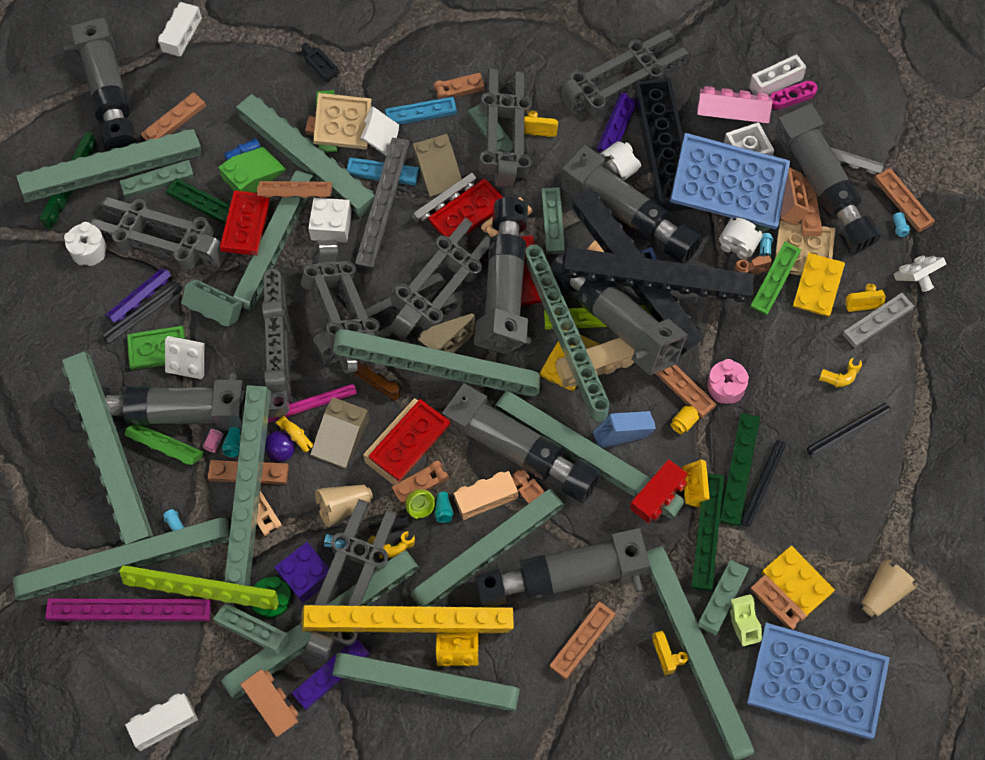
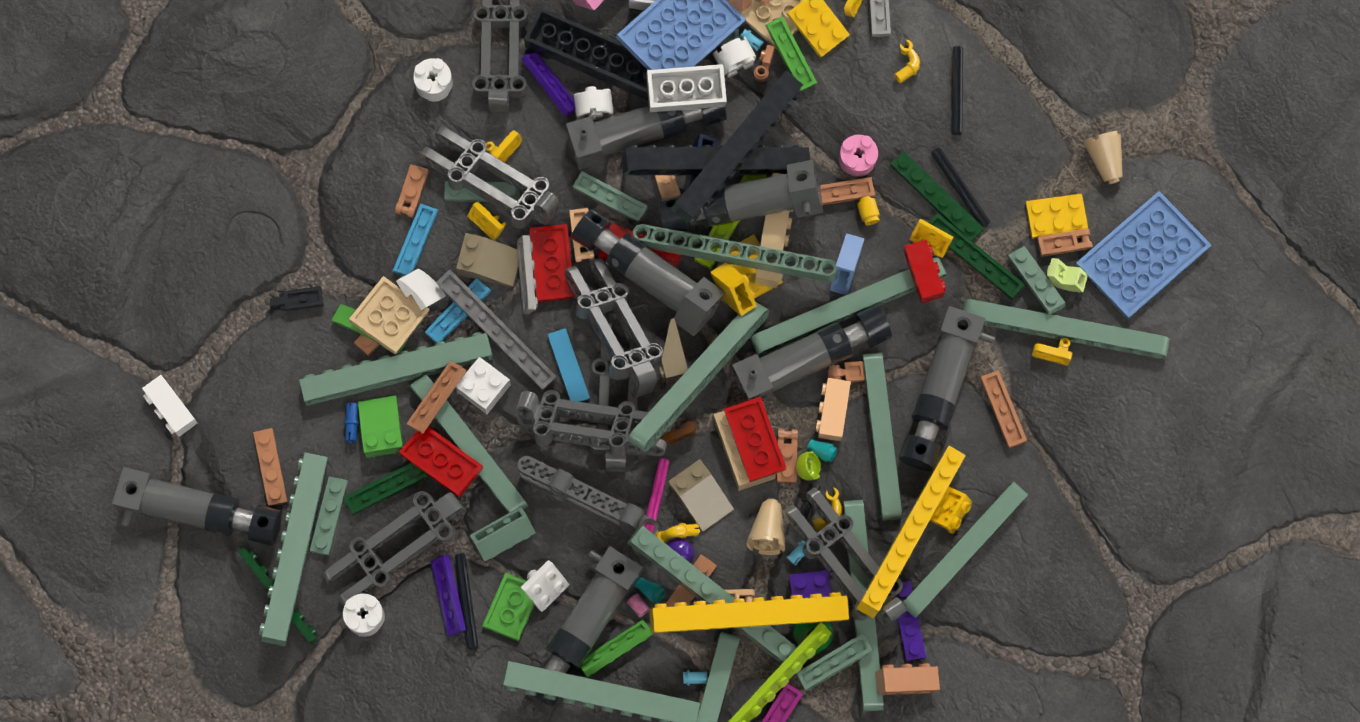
camera: 60 degrees left, 10 degrees up
none -> white brick [414,58,453,102]
none -> yellow plate [467,201,506,241]
none -> dark azure tile [548,328,590,402]
none -> white brick [646,65,727,112]
none -> yellow brick [649,592,849,633]
none -> yellow brick [710,262,757,316]

